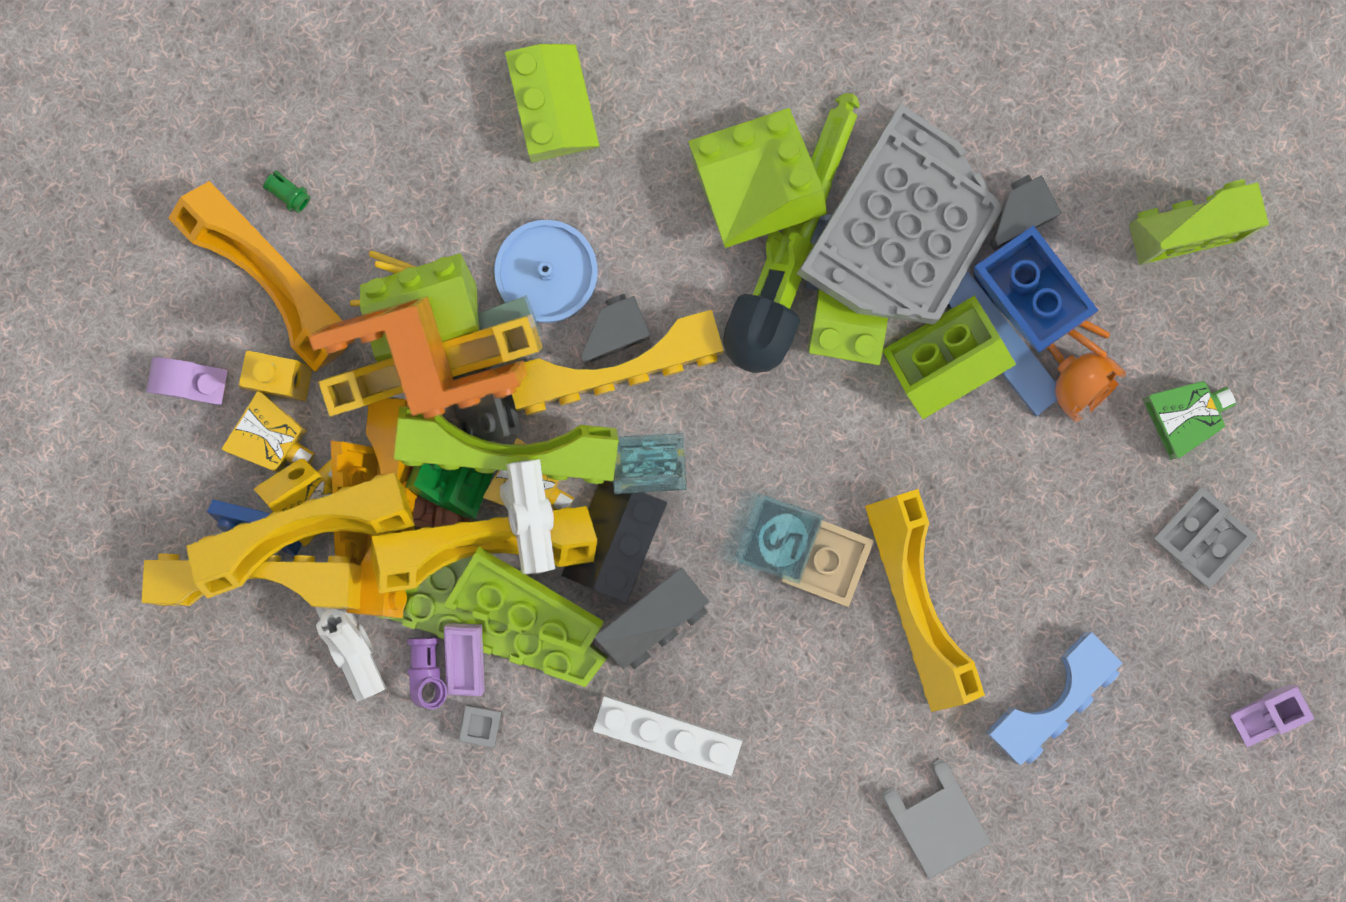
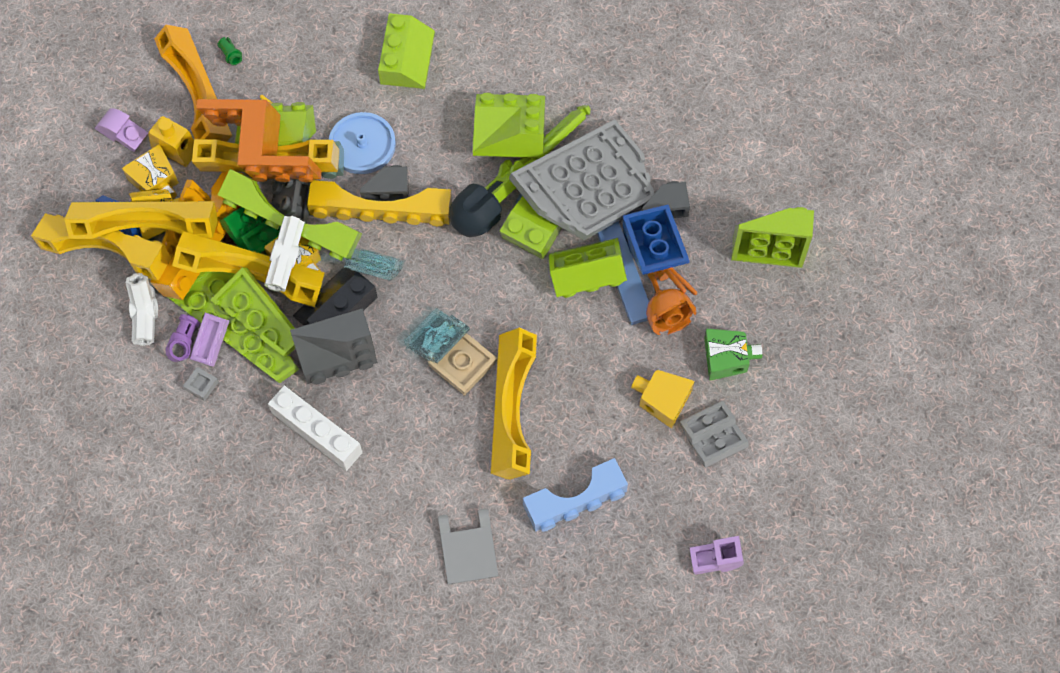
camera: 25 degrees right, 20 degrees down
none -> yellow torso [631,370,695,428]

